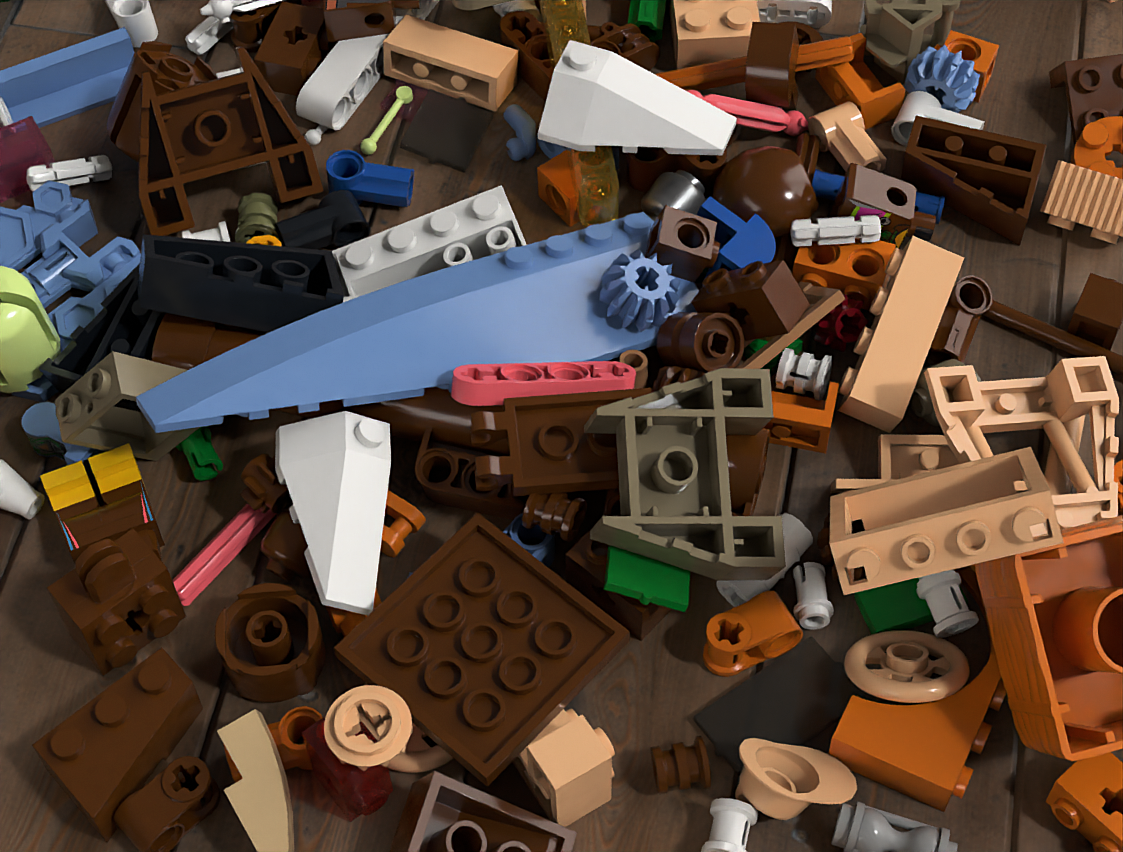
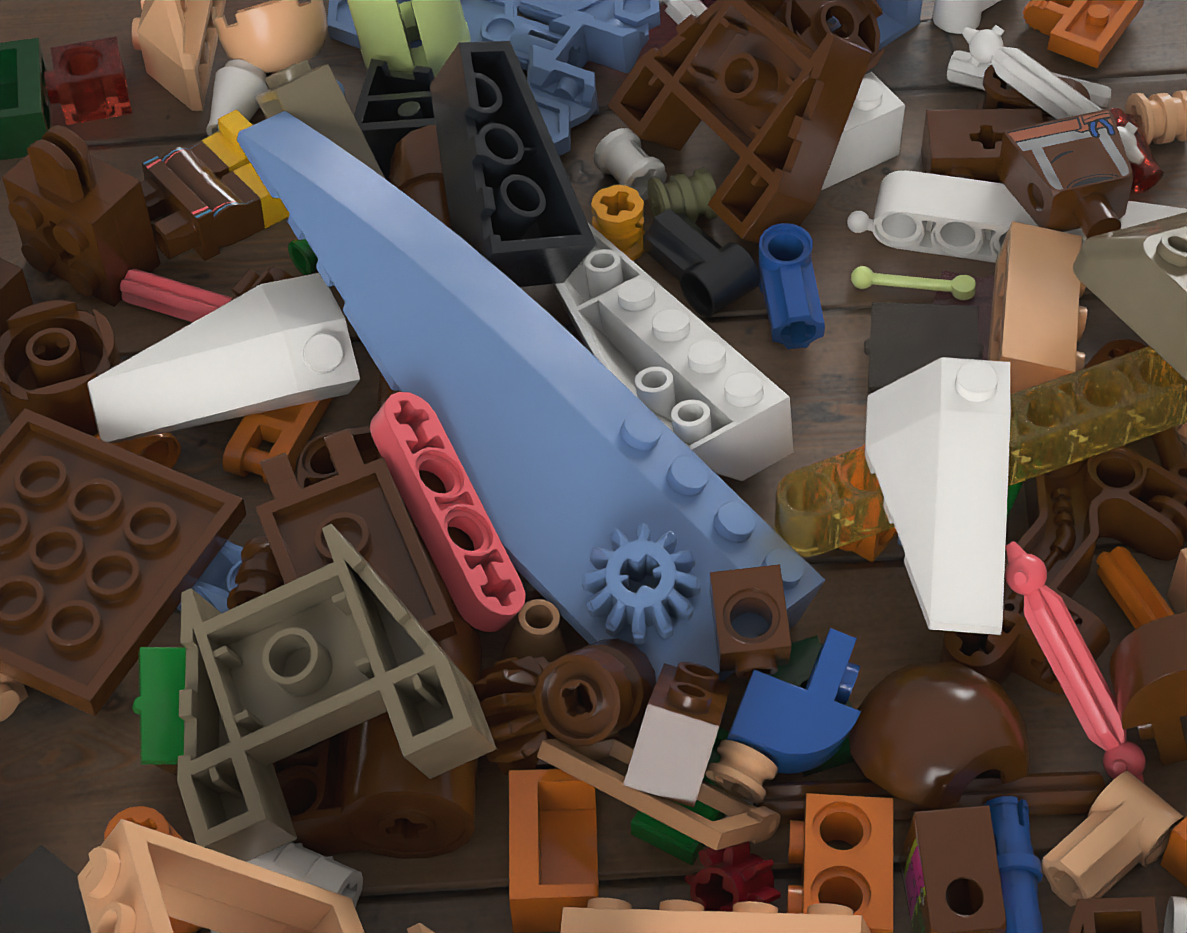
camera: 75 degrees right, 5 degrees down
flat silver head [641,170,706,222] -> none
white bush [776,348,832,401] -> none
white axle [791,215,881,247] -> none

